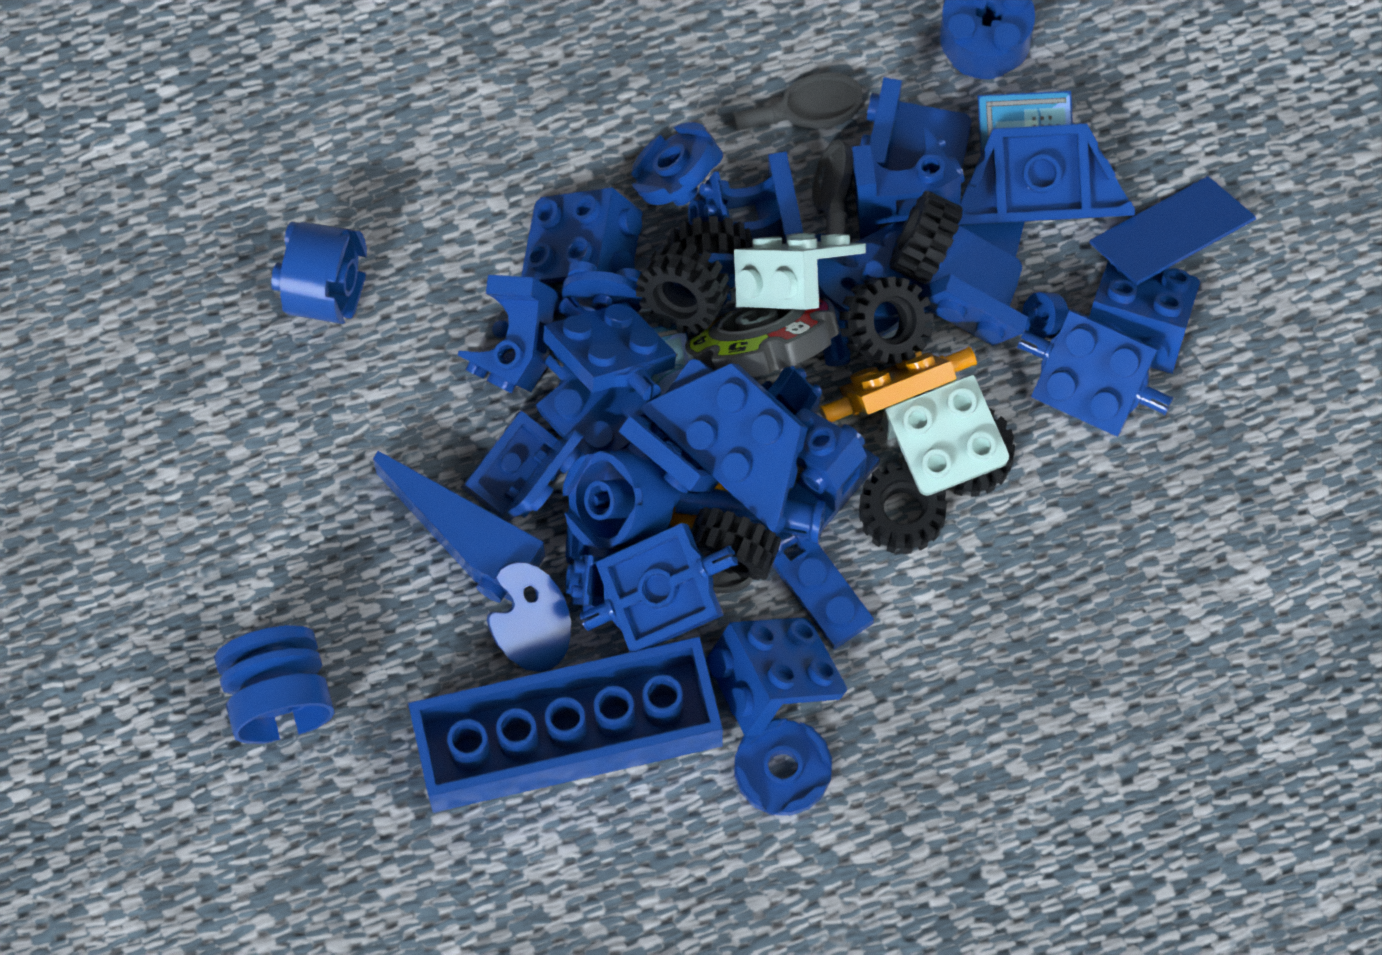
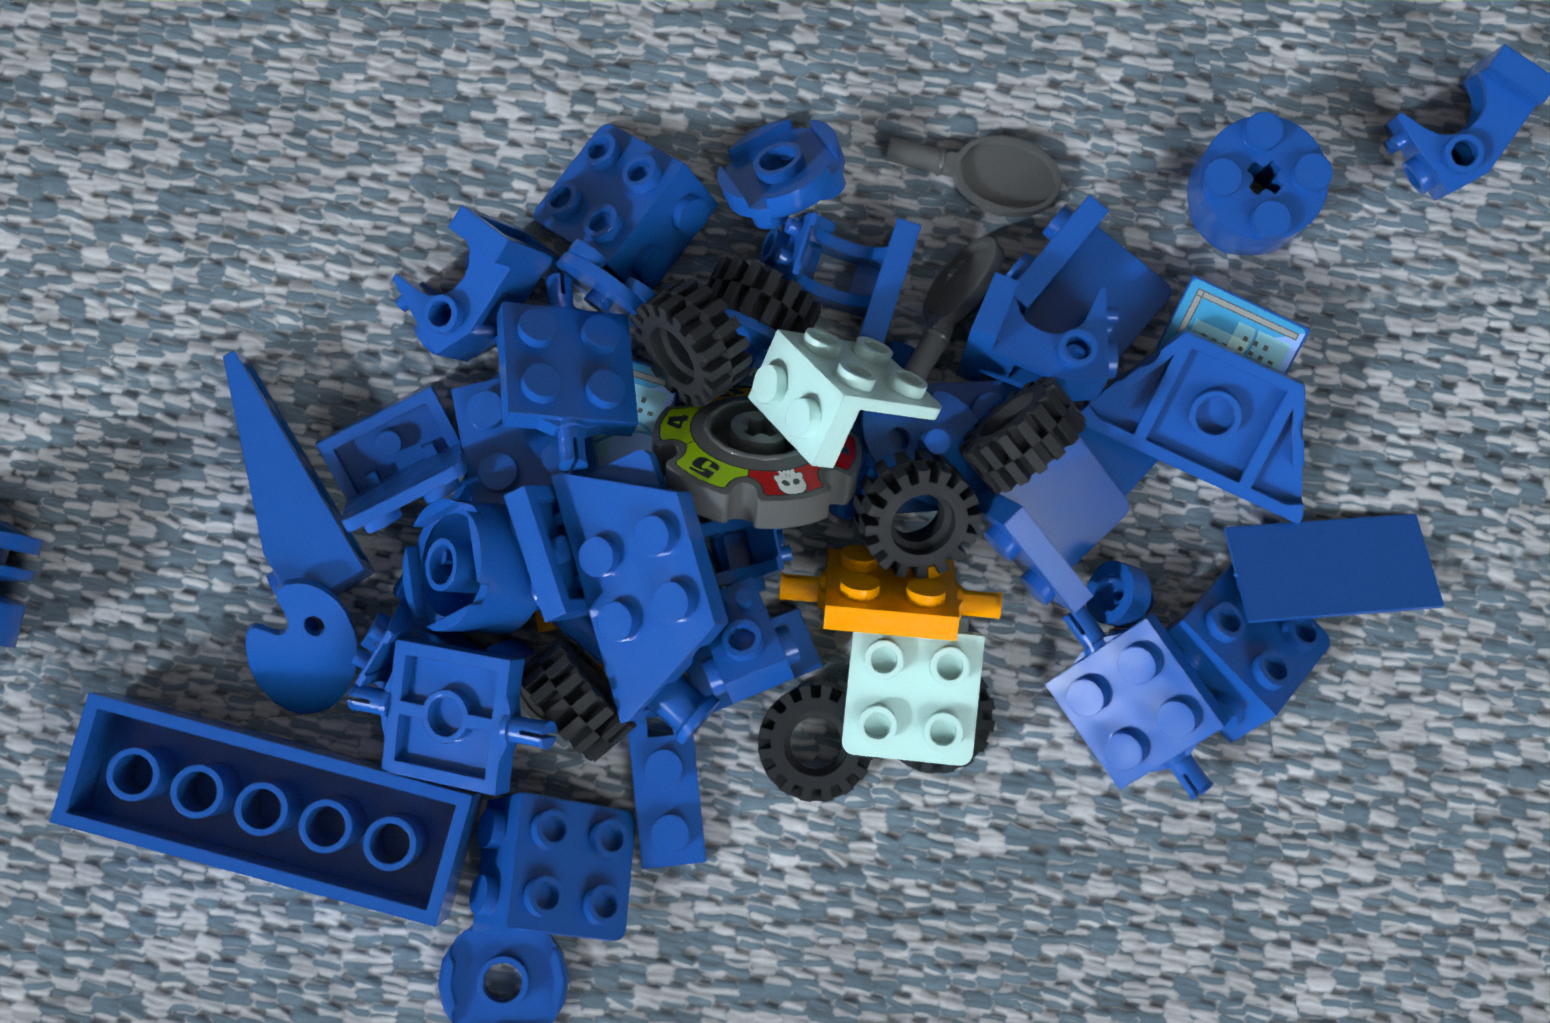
camera: 25 degrees right, 15 degrees up
blue brick [271,221,367,324] -> none

